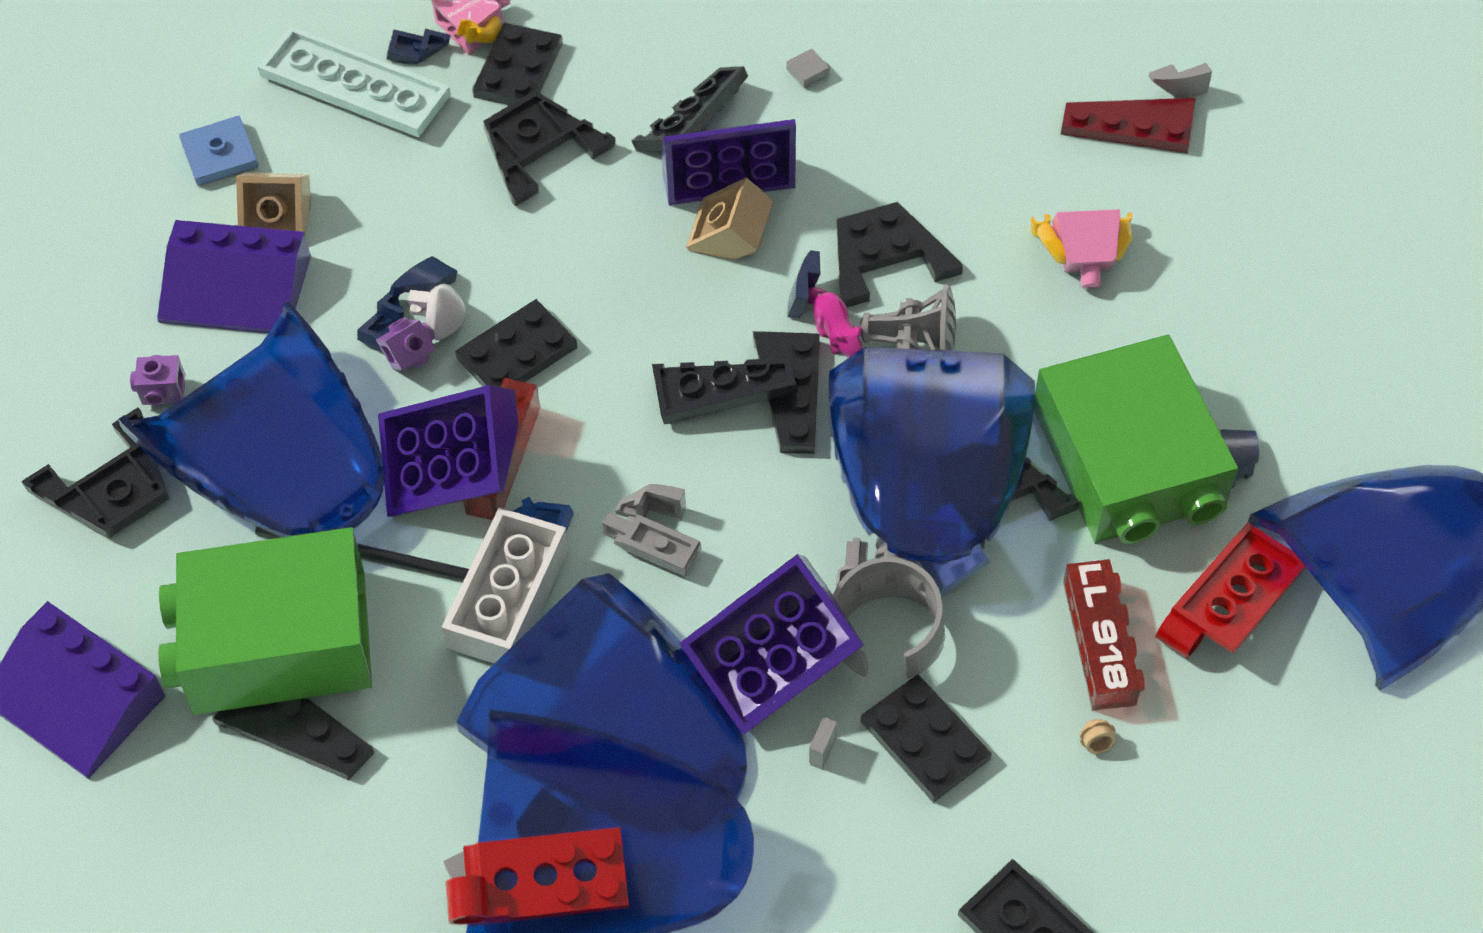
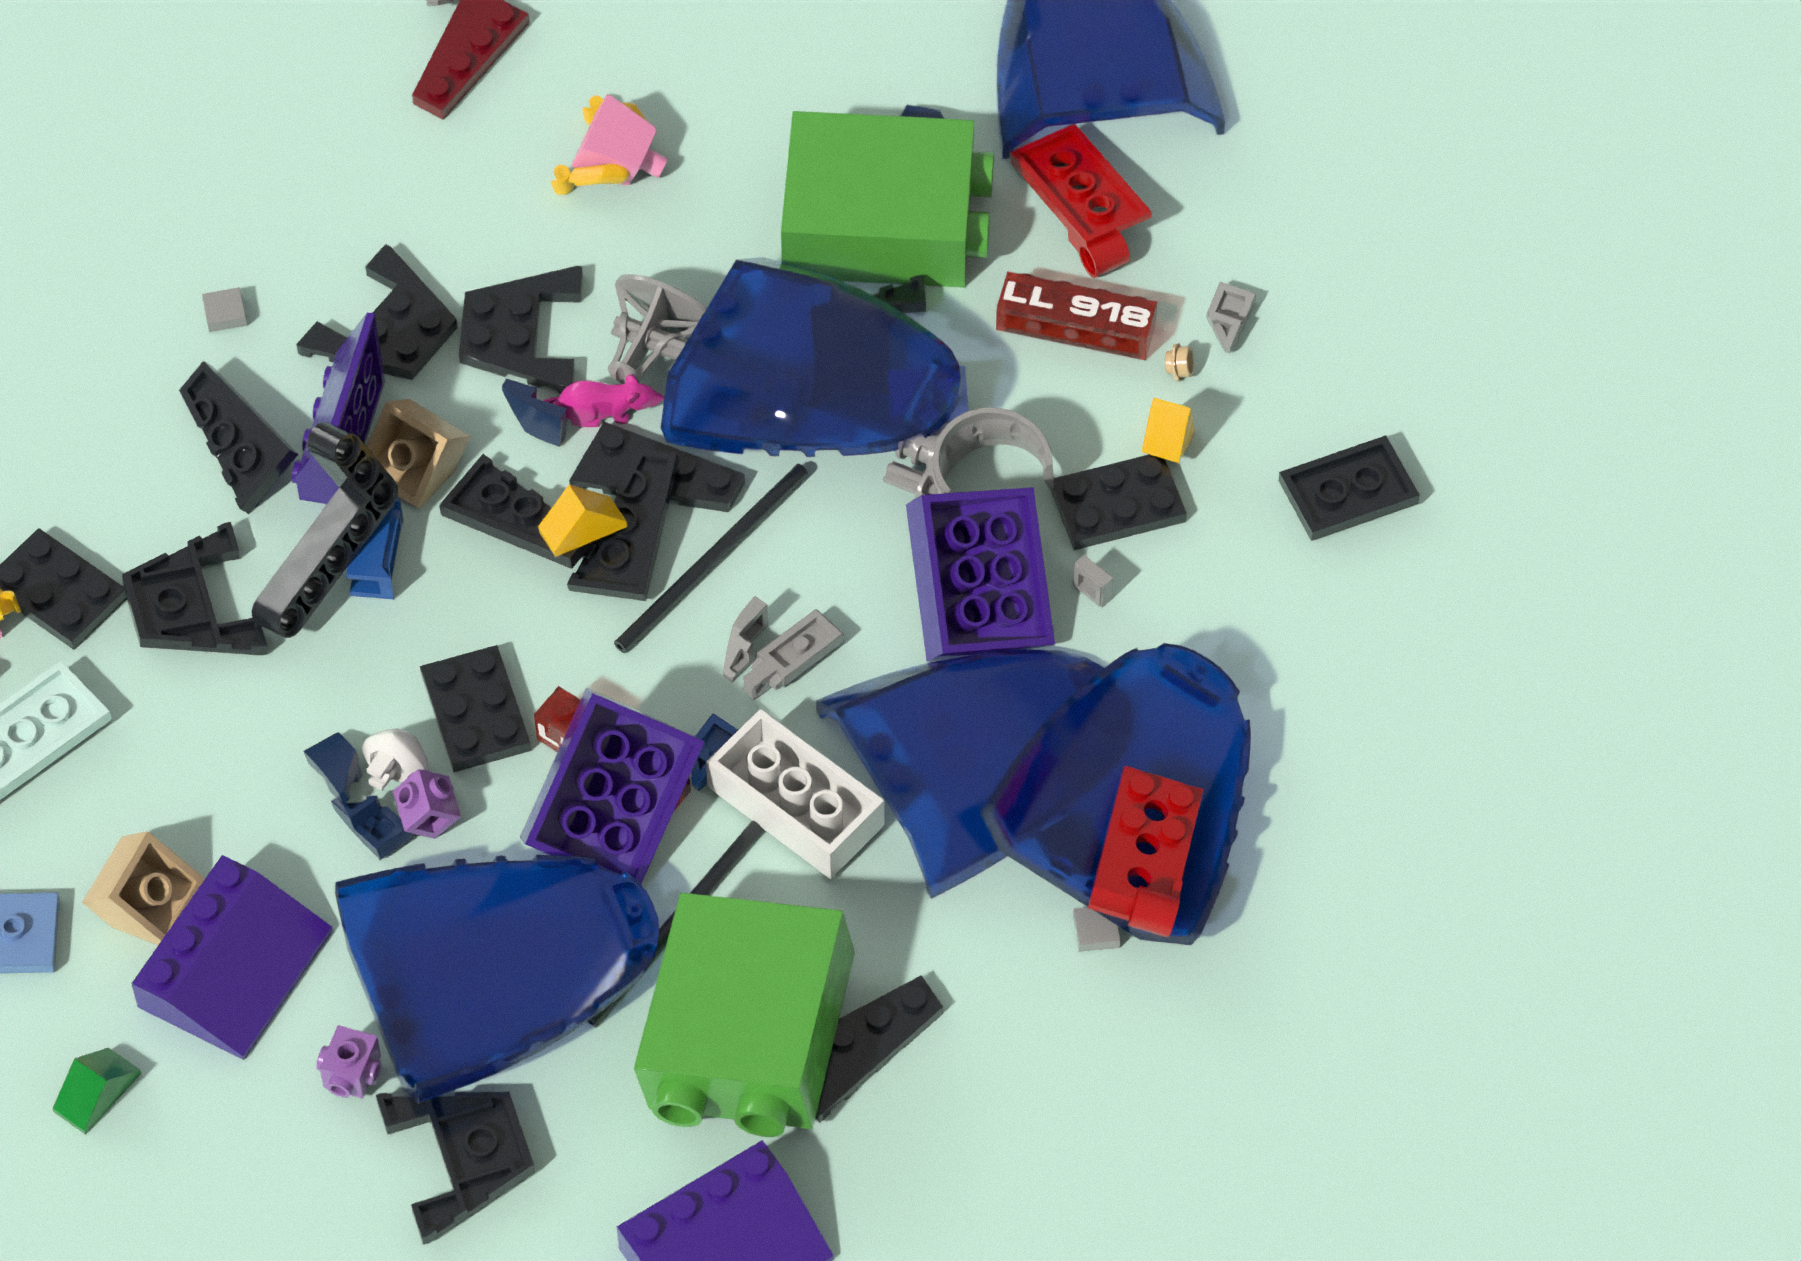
camera: 70 degrees left, 0 degrees up
none -> green slope [52,1048,141,1135]
none -> black beam [251,422,398,638]
none -> black wing [296,244,458,380]
none -> blue window [346,498,404,600]
none -> black wing [439,454,594,569]
none -> yellow slope [538,485,627,557]
none -> black piece [614,463,808,653]
none -> yellow slope [1142,397,1195,463]
none -> light grey slope [1206,282,1256,353]

